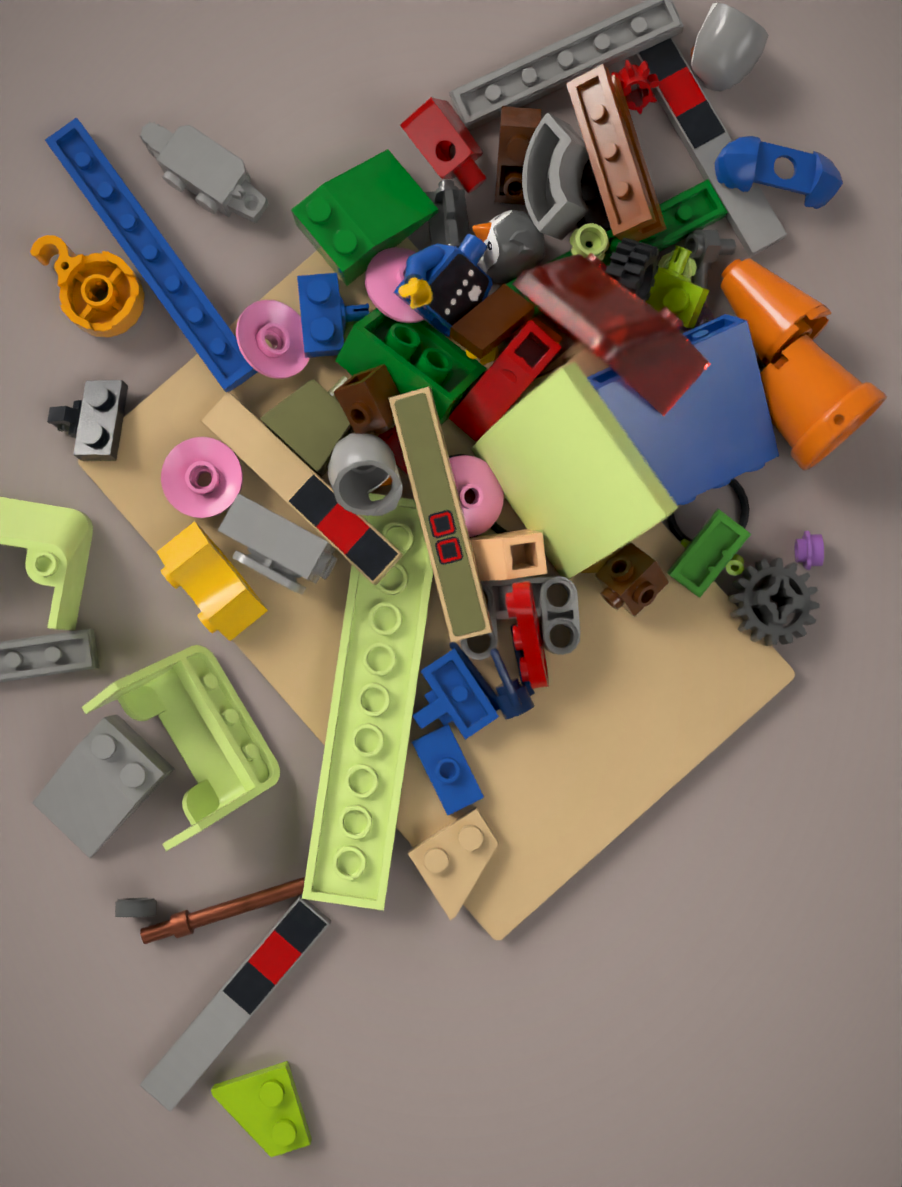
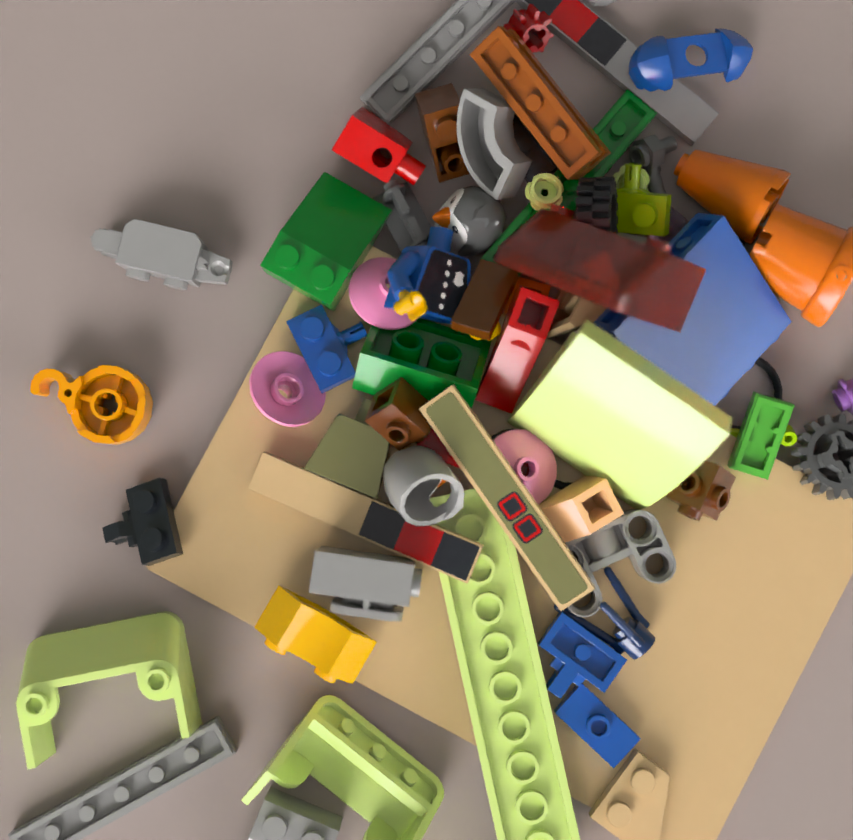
camera: 20 degrees left, 0 degrees up
blue plate [45,117,258,393] -> none
bright pink dish [161,437,243,518] -> none
red plate [505,581,549,689] -> none

